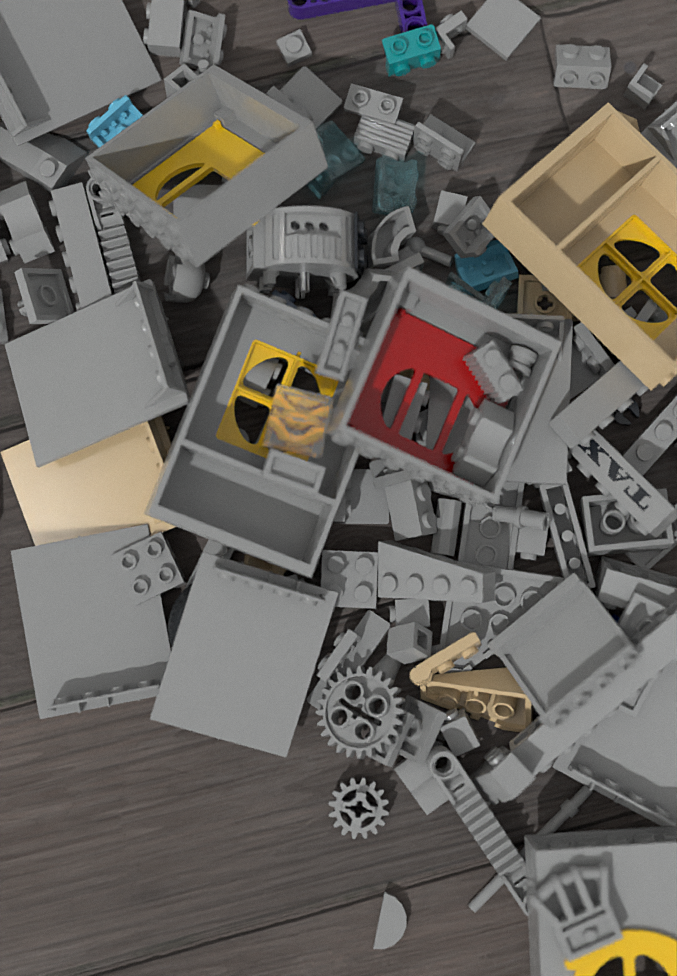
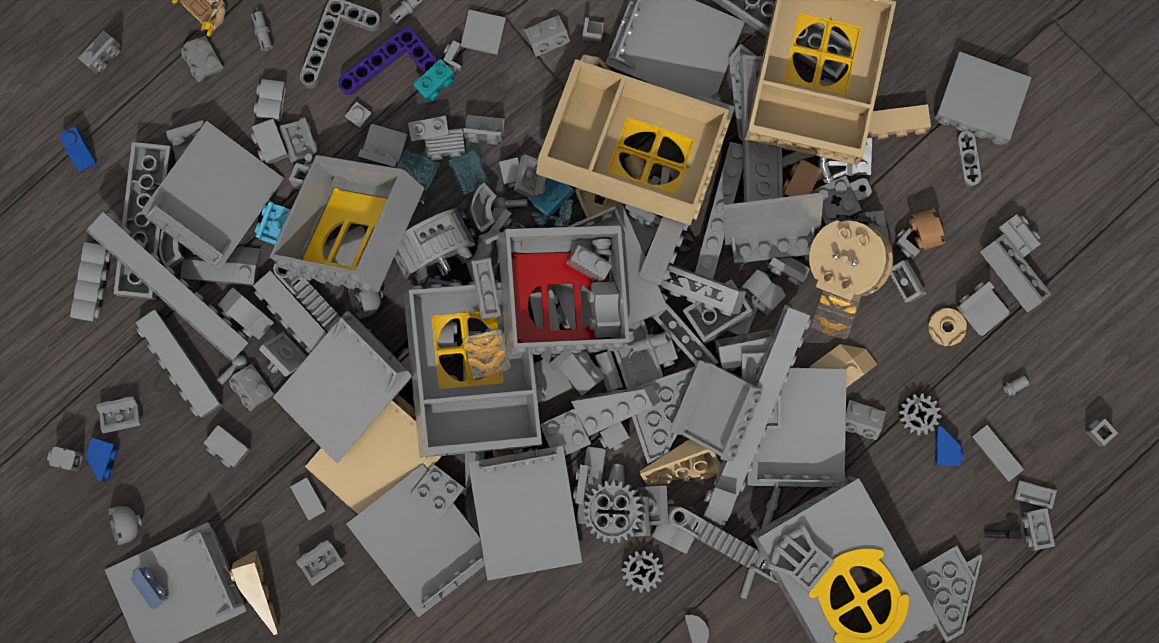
camera: 30 degrees left, 0 degrees up
light grey tile [260,449,326,496] -> none
light grey brick [387,622,443,664] -> none
tan hinge [409,632,482,687] -> none
light grey brick [440,708,480,757] -> none

